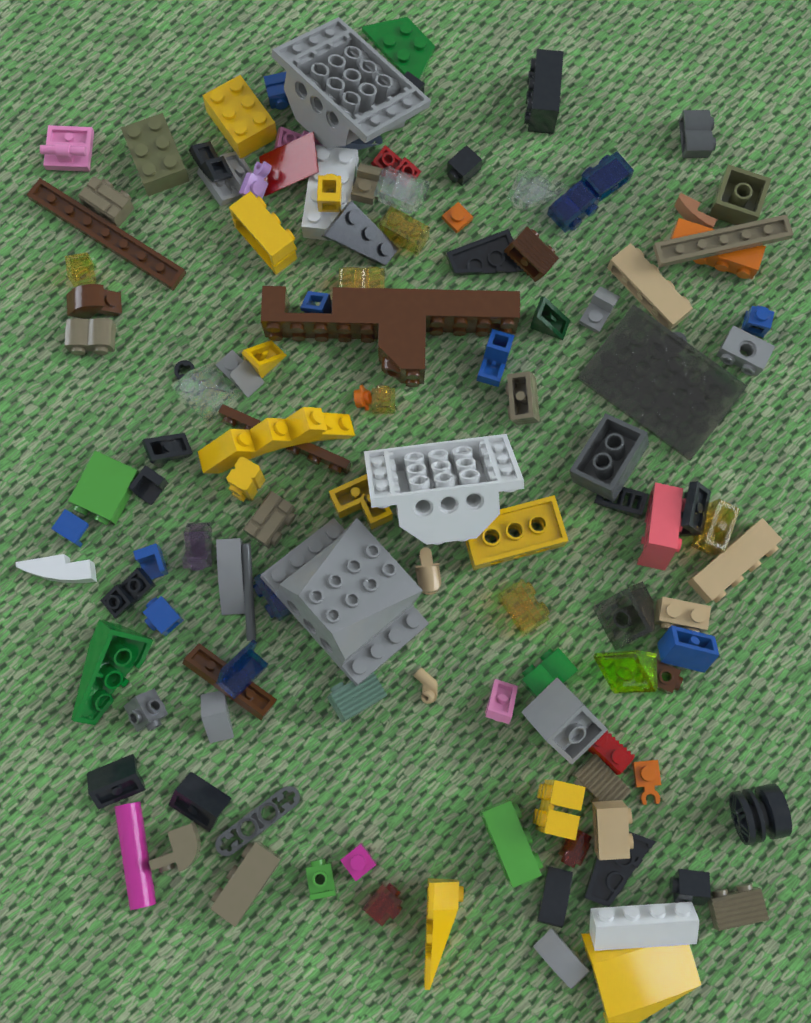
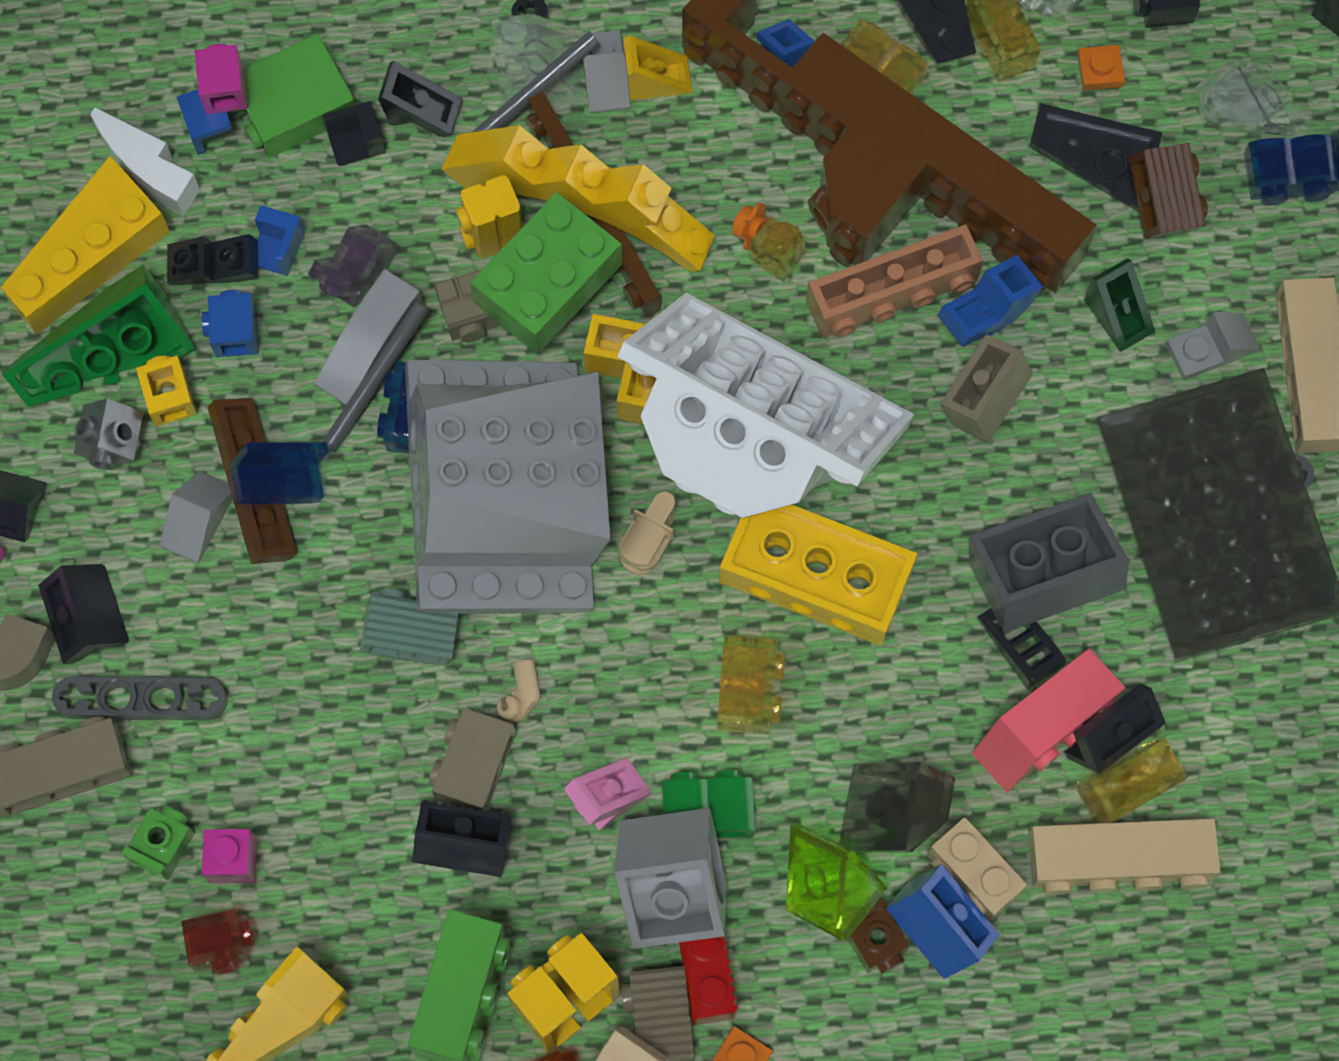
camera: 40 degrees right, 5 degrees down
none -> yellow wedge [0,156,170,335]
none -> yellow brick [136,355,197,427]
none -> dark pink brick [194,44,248,115]
none -> black brick [412,799,511,877]
none -> dark tan brick [428,708,516,812]
none -> bright green brick [470,192,622,355]
none -> dark grey bar [472,31,600,132]
none -> nougat brick [806,224,983,338]

